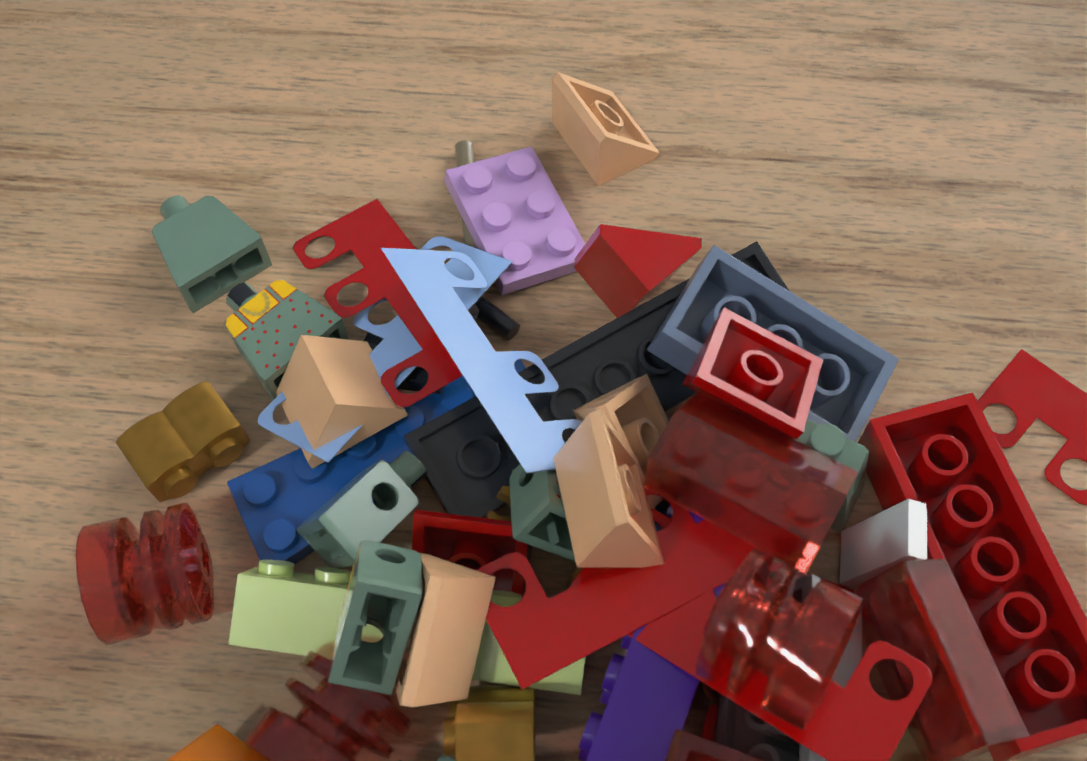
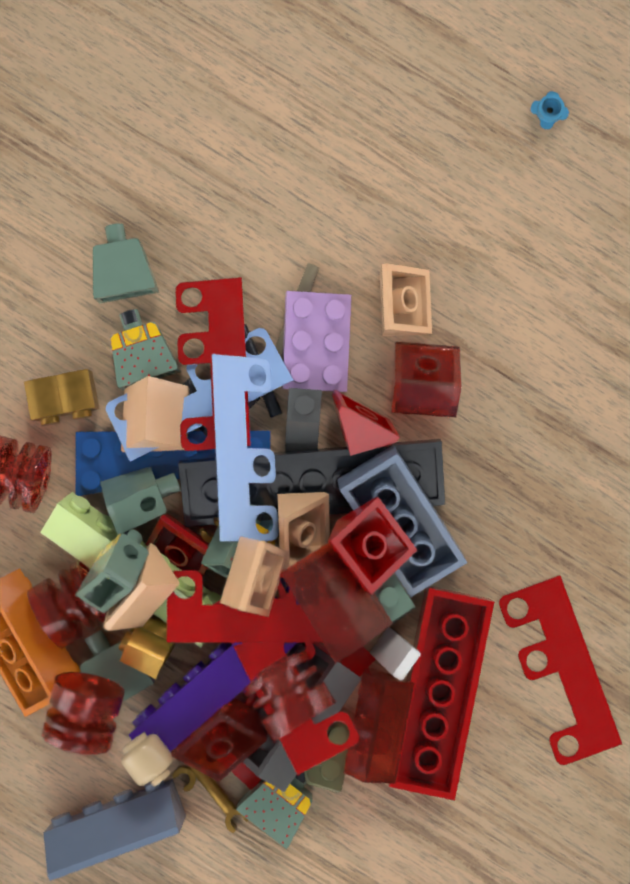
camera: 25 degrees right, 25 degrees up
none -> dark grey slope [285,388,322,452]
none -> clear red slope [391,342,462,418]

